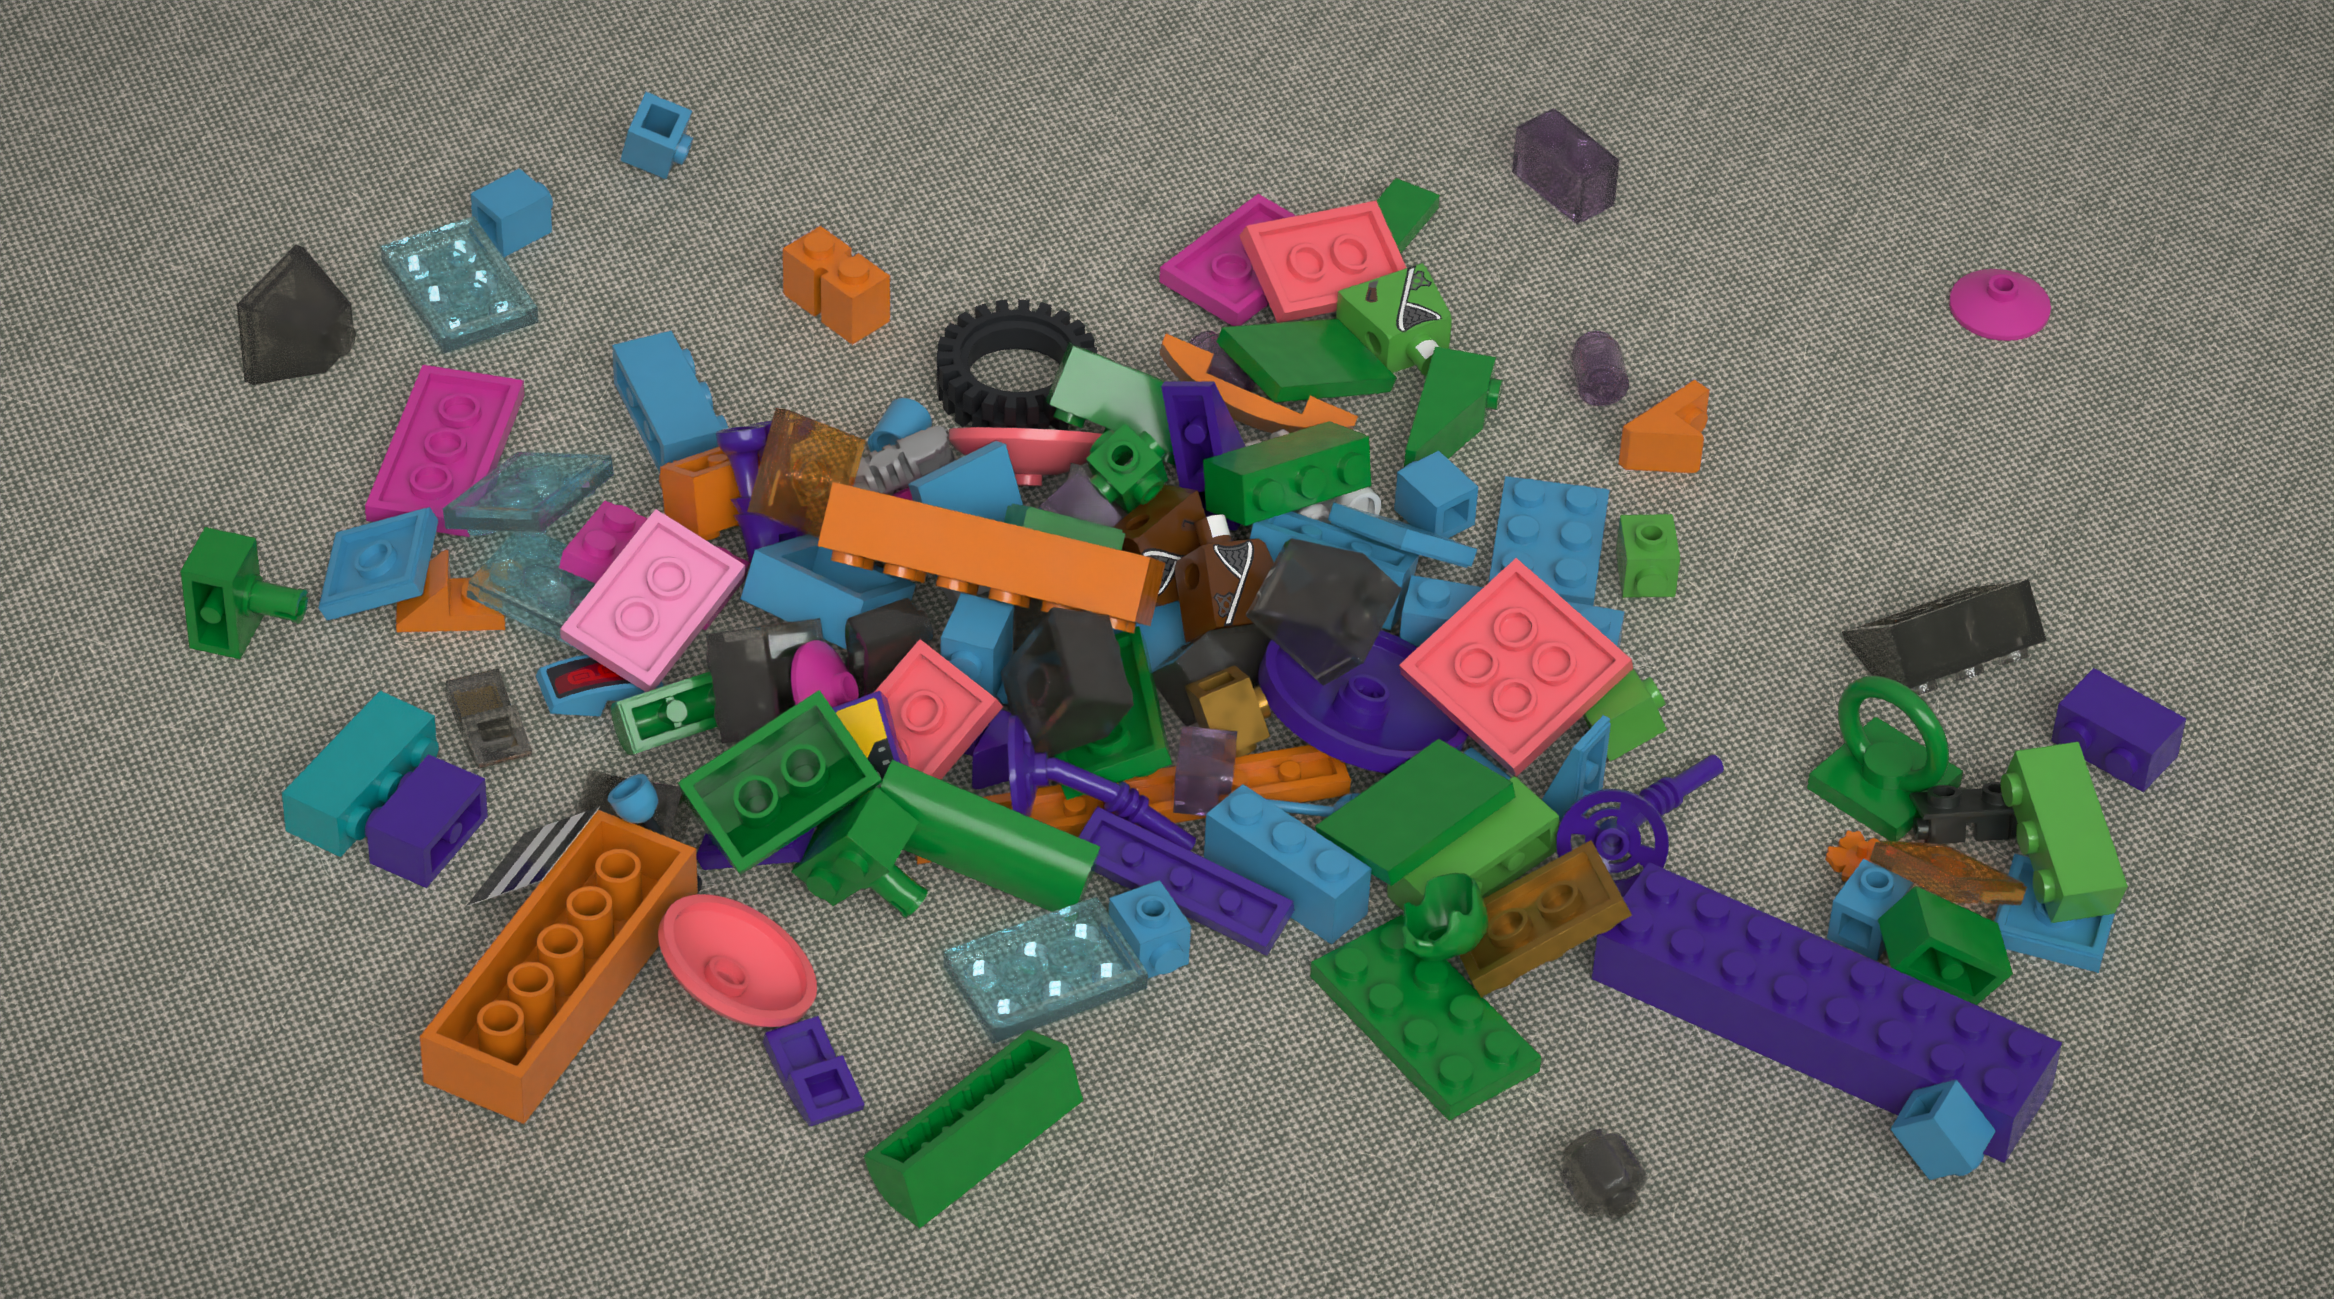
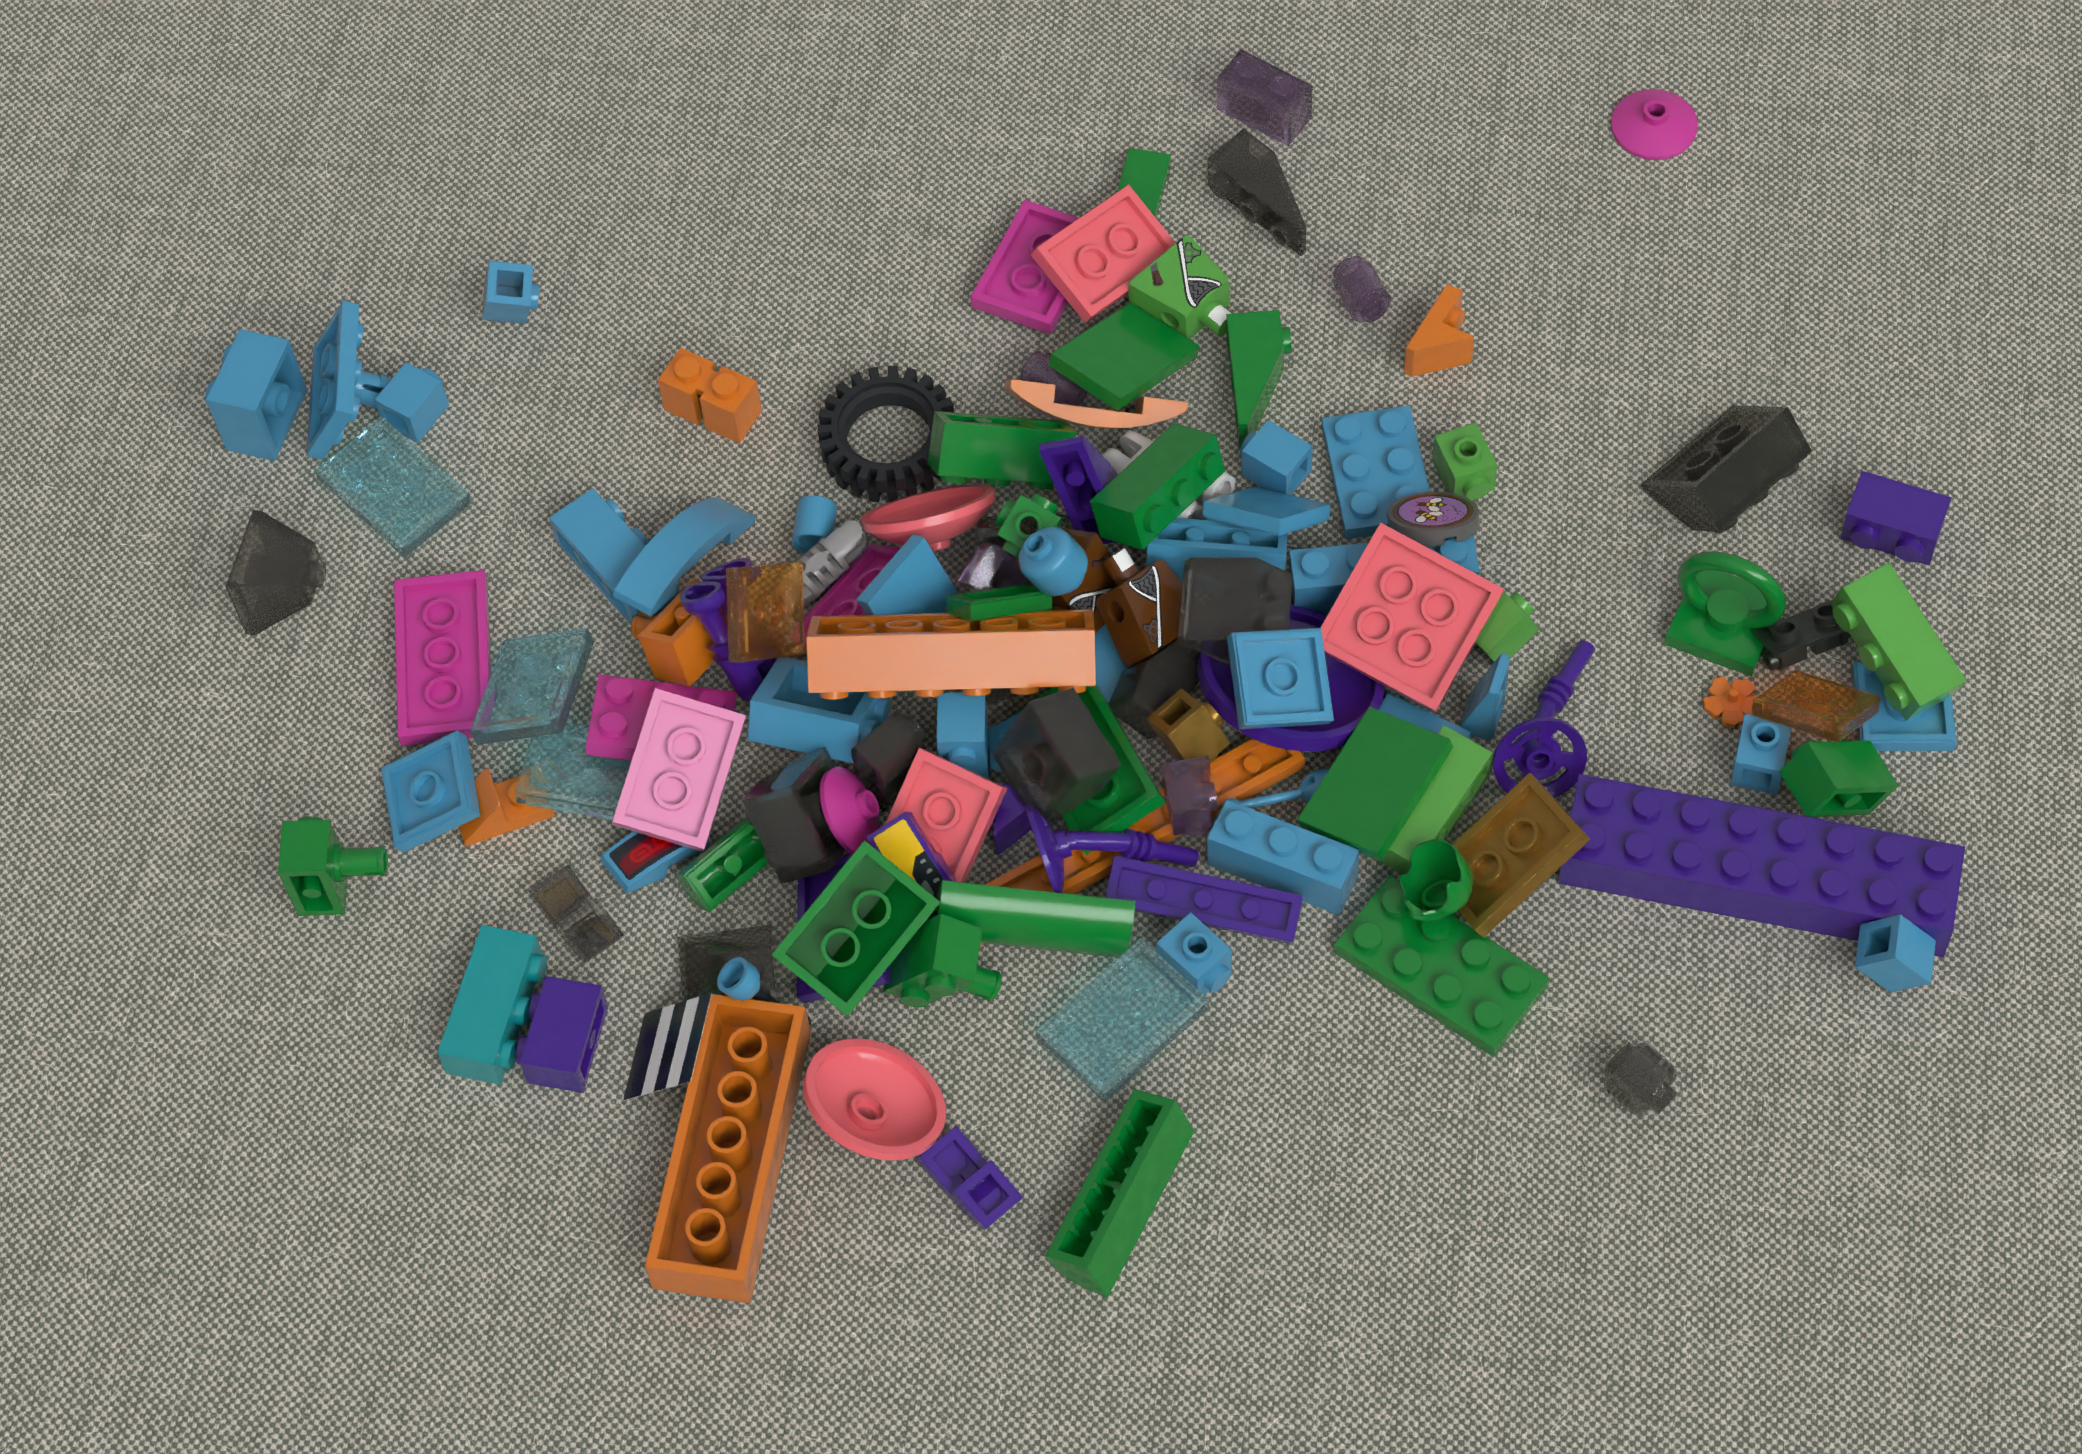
camera: 10 degrees left, 15 degrees up
none -> dark azure brick [205,329,308,461]
none -> dark azure plate [306,300,390,460]
none -> dark azure slope [613,497,755,616]
none -> dark azure head [1018,526,1088,596]
none -> clear smoke slope [1207,128,1306,256]
none -> dark azure tile [1227,628,1334,729]
none -> tile [1387,492,1480,547]

